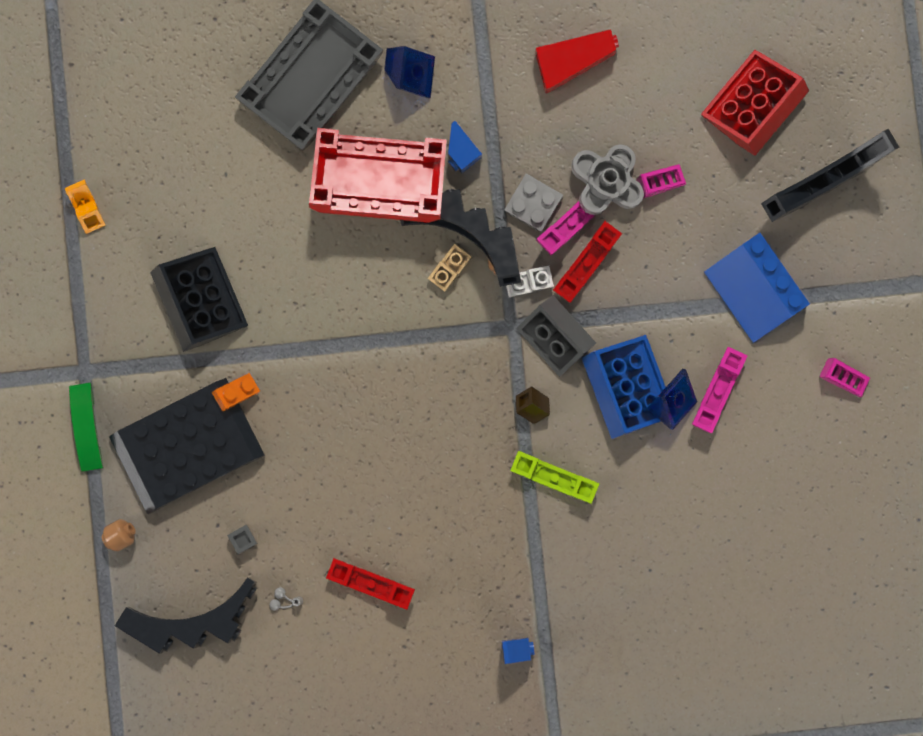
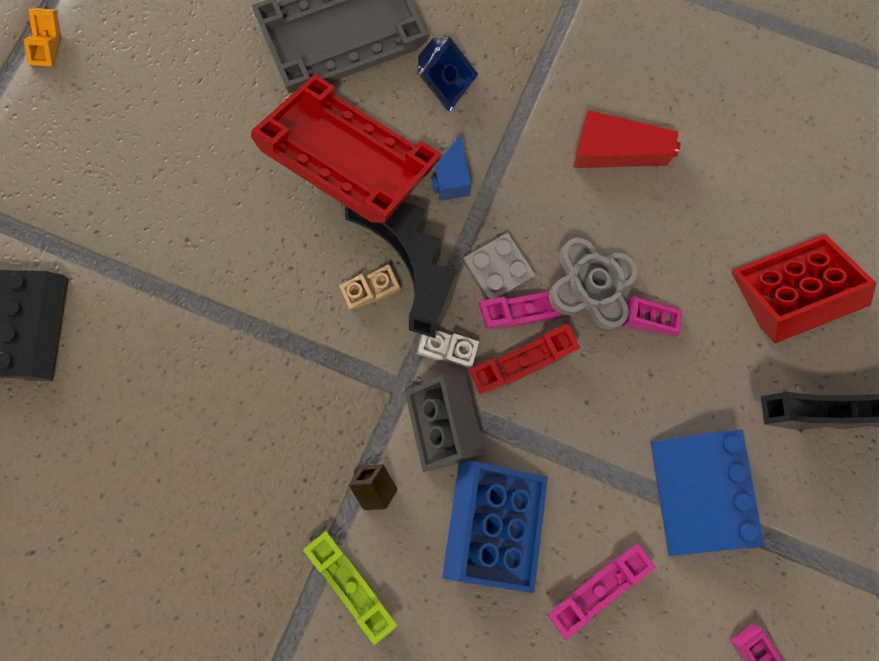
camera: 25 degrees right, 10 degrees down
black slope [150,247,248,352] -> none
orange plate [212,373,260,411] -> none
red slope [326,558,415,610] -> none
clear blue slope [647,368,697,430] -> none

